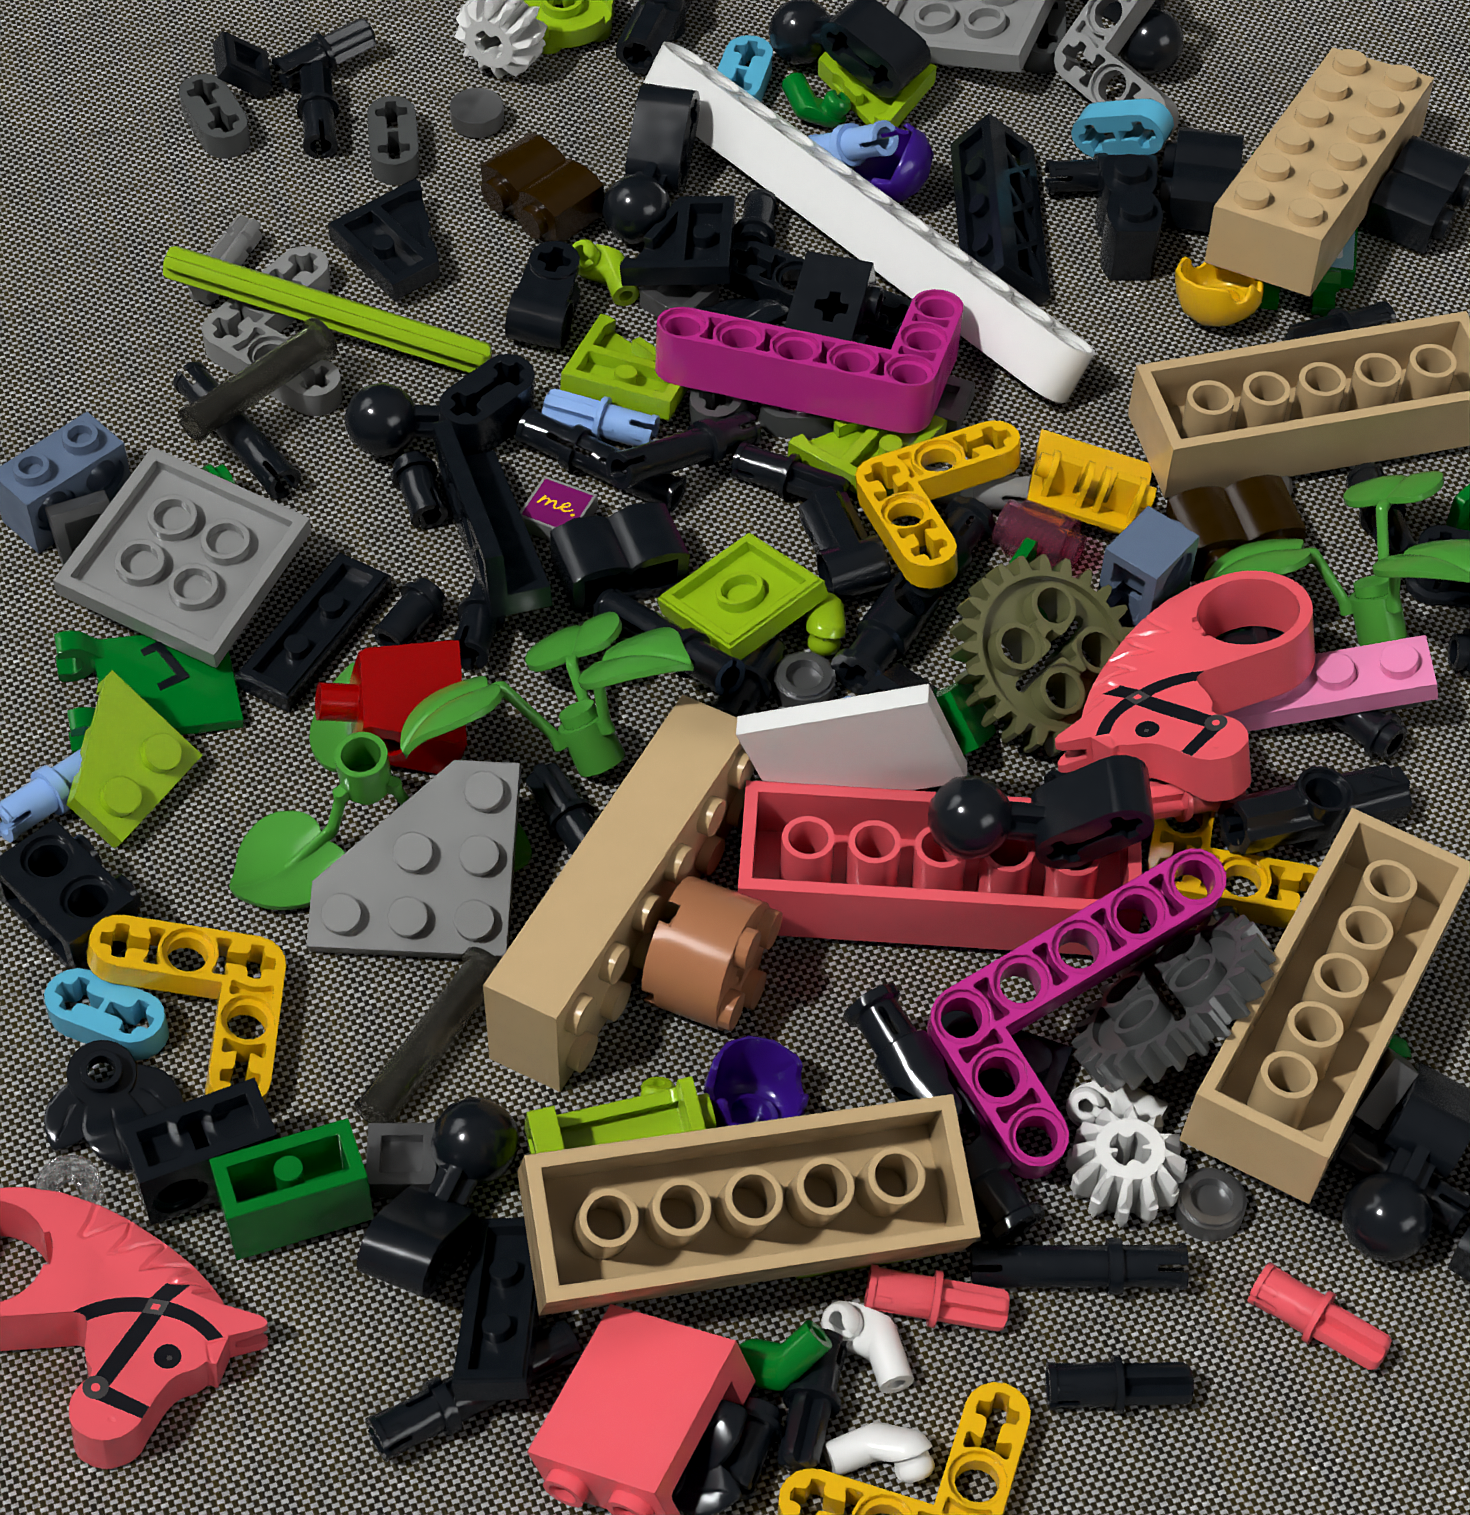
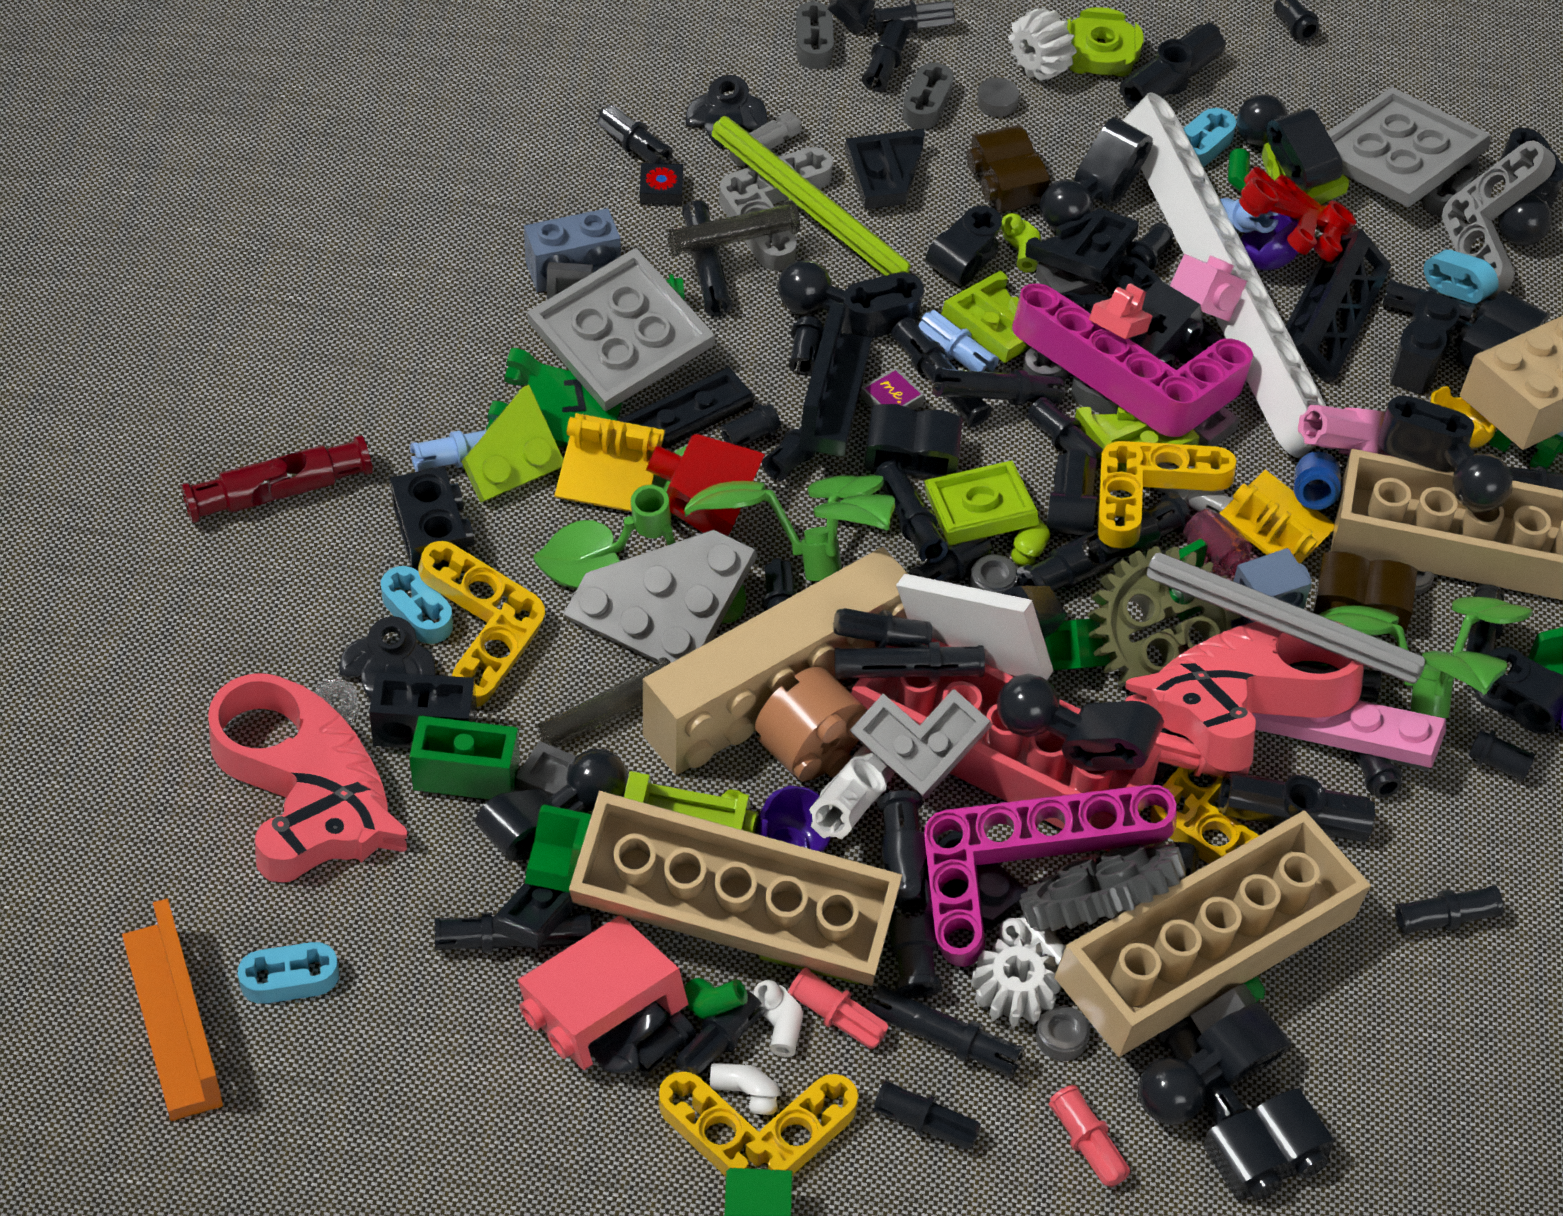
camera: 25 degrees right, 0 degrees up
none -> green panel [525,805,592,893]
none -> yellow hinge [554,413,665,512]
none -> black axle [597,105,673,164]
none -> black tile [640,163,683,205]
none -> black plate [685,75,768,148]
none -> white piece [809,745,895,839]
none -> black axle [833,608,933,648]
none -> black pin [834,642,985,682]
none -> light grey plate [850,689,993,799]
none -> coral tile [1089,284,1153,339]
none -> light grey axle [1147,553,1426,684]
none -> bright pink brick [1170,254,1247,322]
none -> red plant [1239,167,1356,262]
none -> blue brick [1294,451,1341,510]
none -> bright pink piece [1298,405,1394,457]
none -> black beam [1378,395,1513,512]

